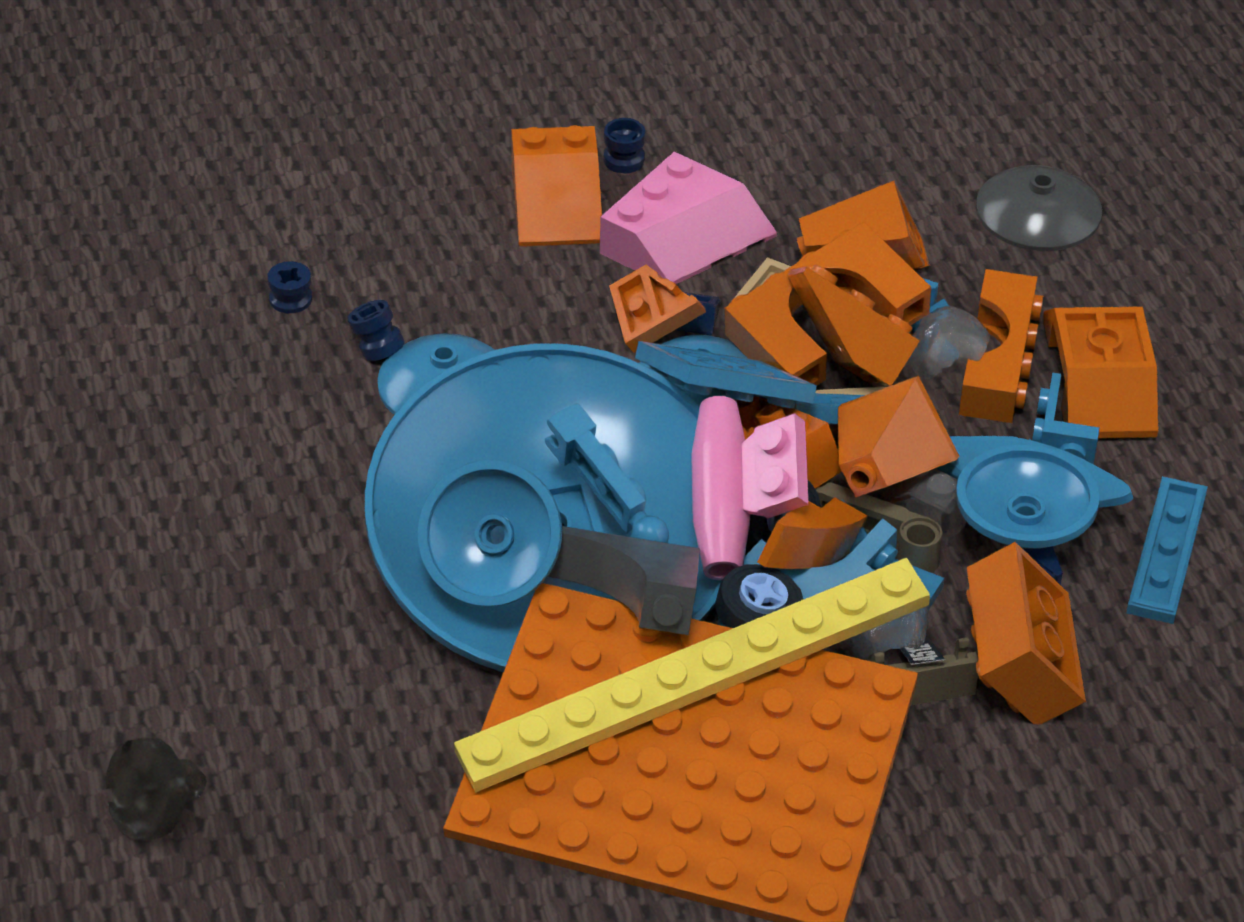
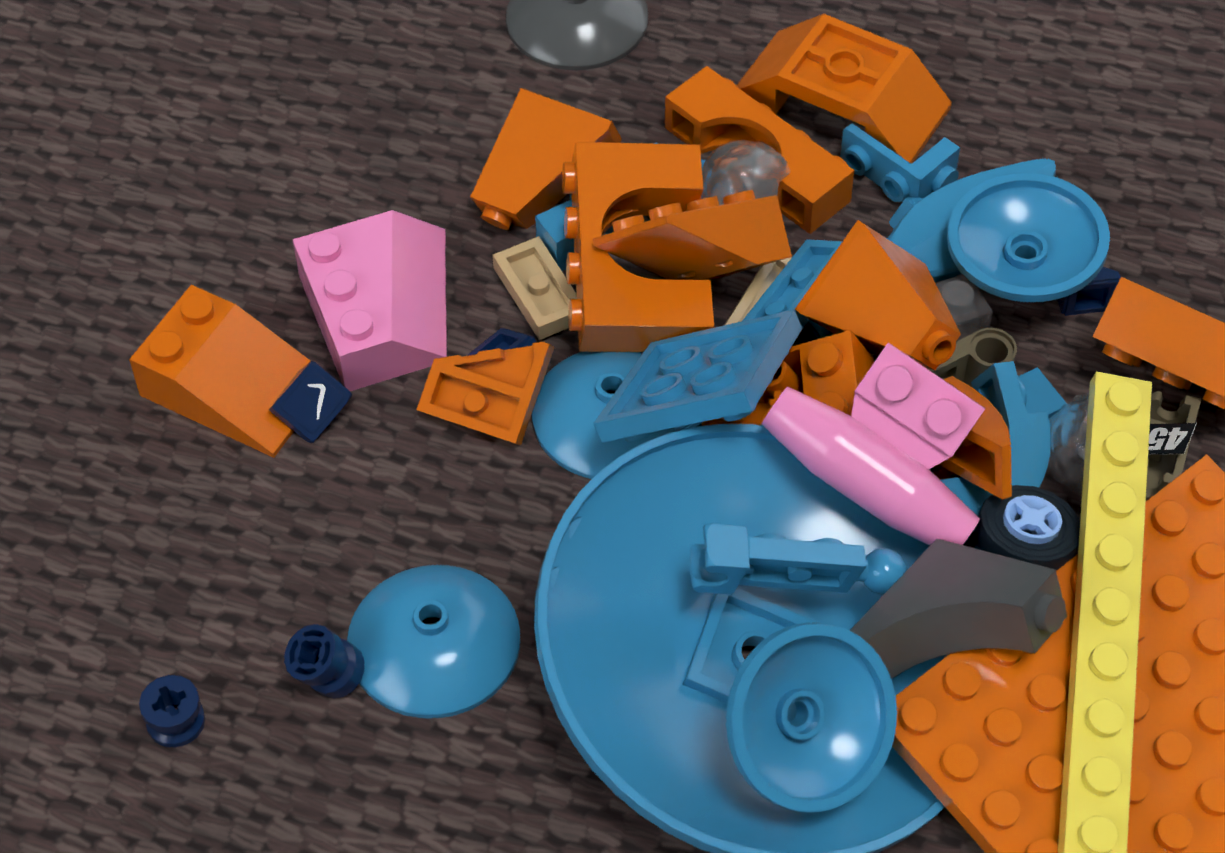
camera: 55 degrees left, 10 degrees up
dark blue wheel [603,118,645,174] -> none
dark azure tile [1126,476,1208,624] -> none
none -> dark blue slope [269,361,352,444]

